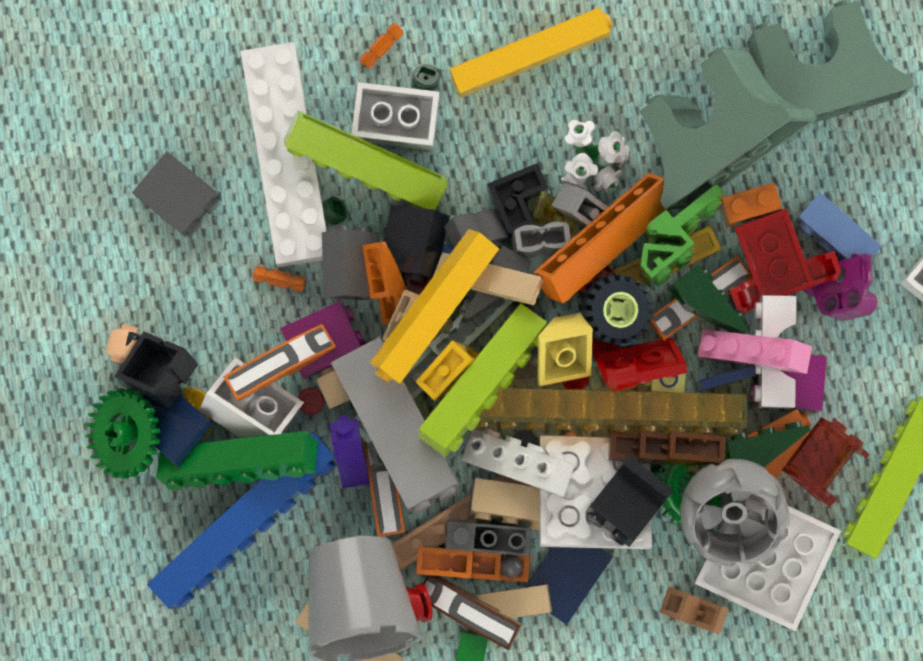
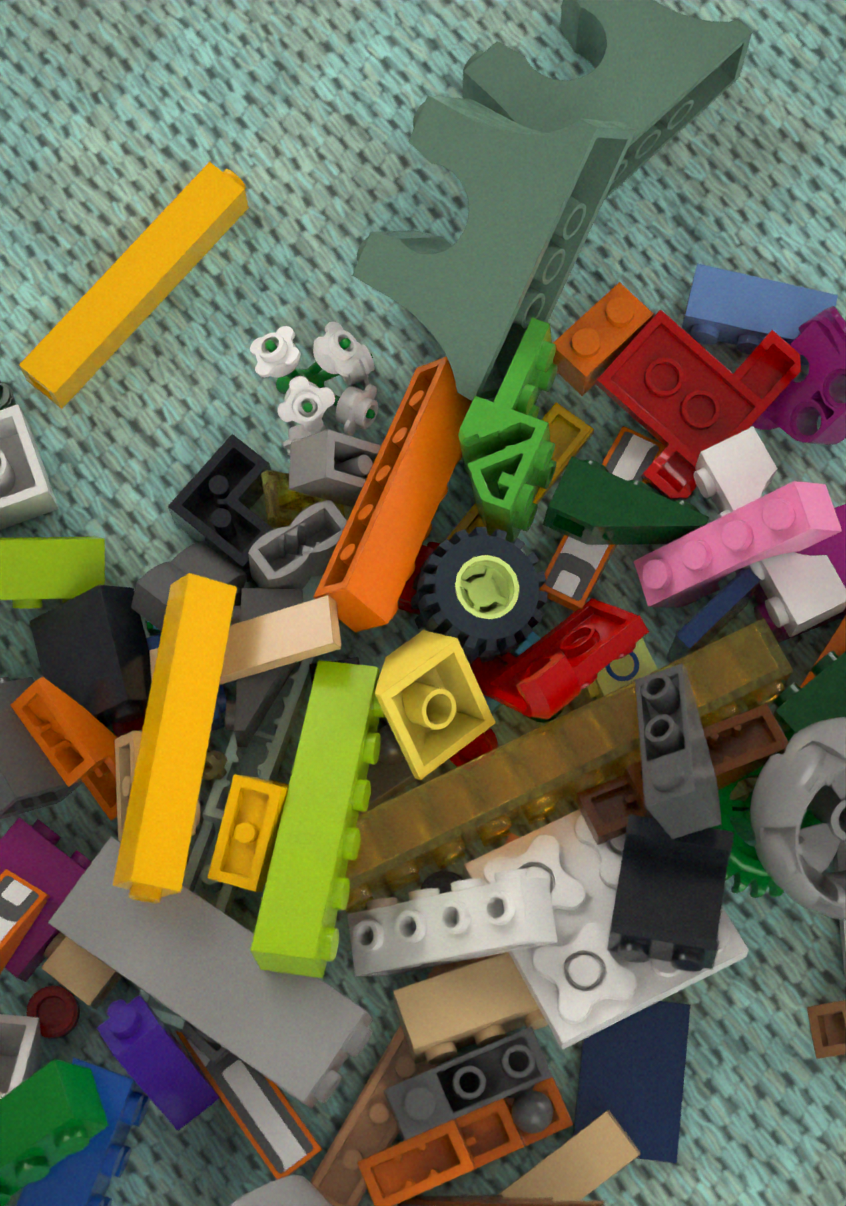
camera: 30 degrees left, 10 degrees down
none -> dark grey slope [635,664,721,839]

